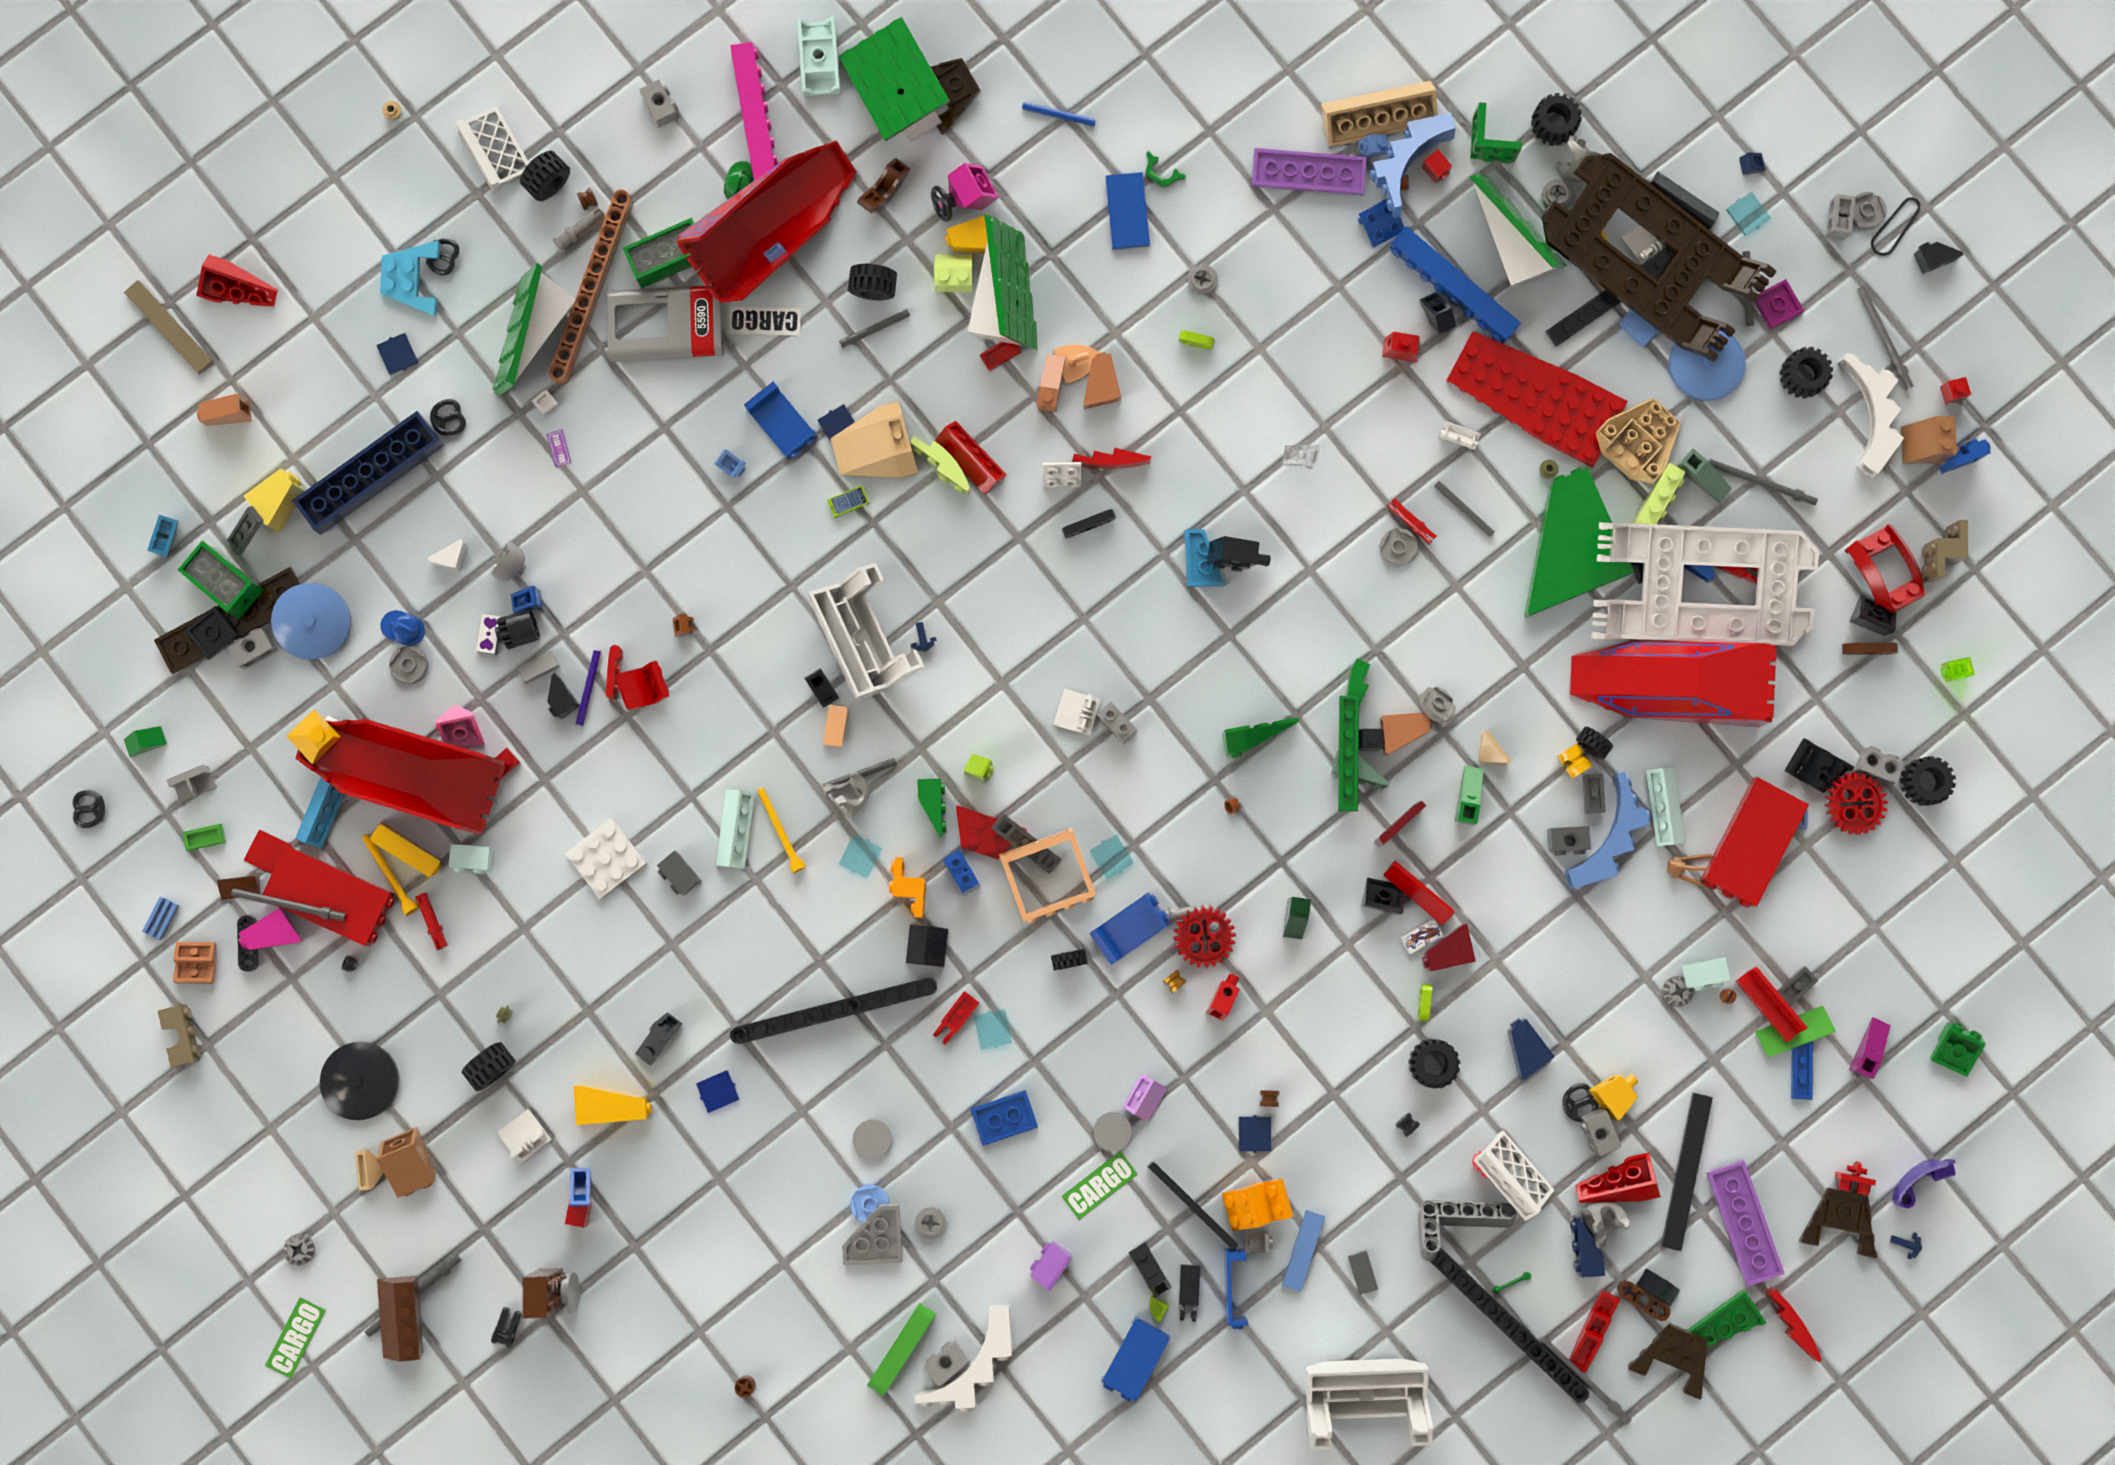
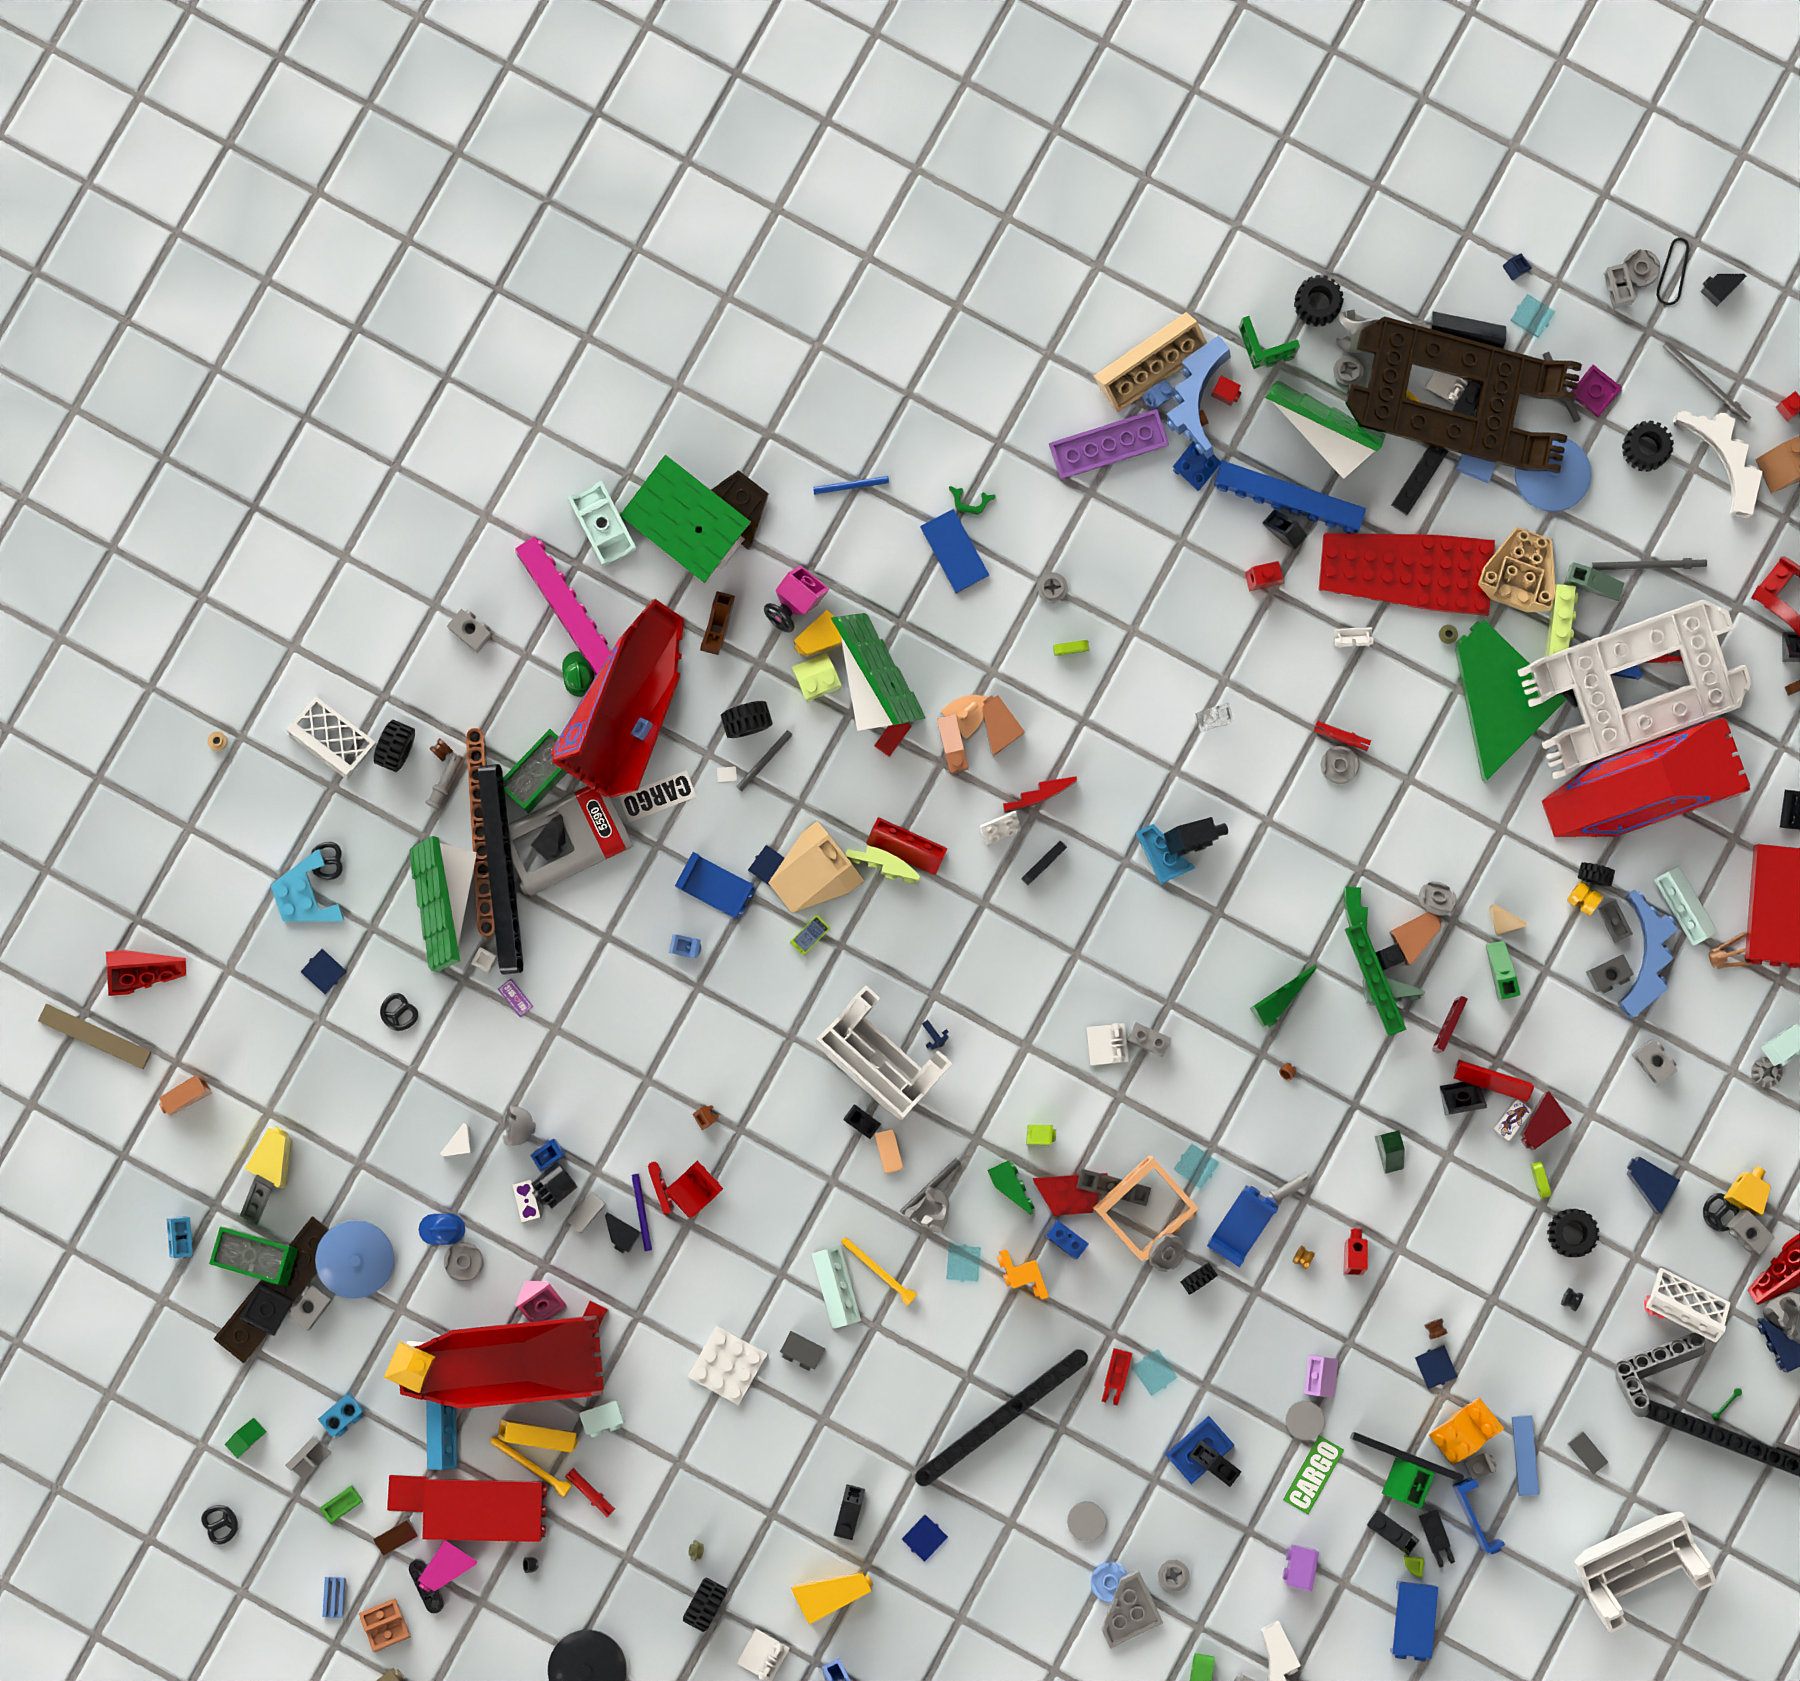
camera: 25 degrees left, 0 degrees up
dark grey bar [231,888,347,921] -> none
dark blue brick [292,411,445,535] -> none
black slope [906,925,948,967] -> none
red gear [1173,905,1236,968] -> none
dark grey piece [1434,481,1495,537] -> none
none -> dark azure brick [318,1393,365,1437]
none -> black beam [478,764,523,975]
none -> black slope [531,814,566,861]
none -> white sticker [717,767,737,782]
none -> light grey tile [1149,1234,1186,1272]
none -> black bracket [1189,1440,1242,1487]
none -> green slope [1382,1457,1435,1509]
none -> light grey brick [1632,1040,1678,1085]

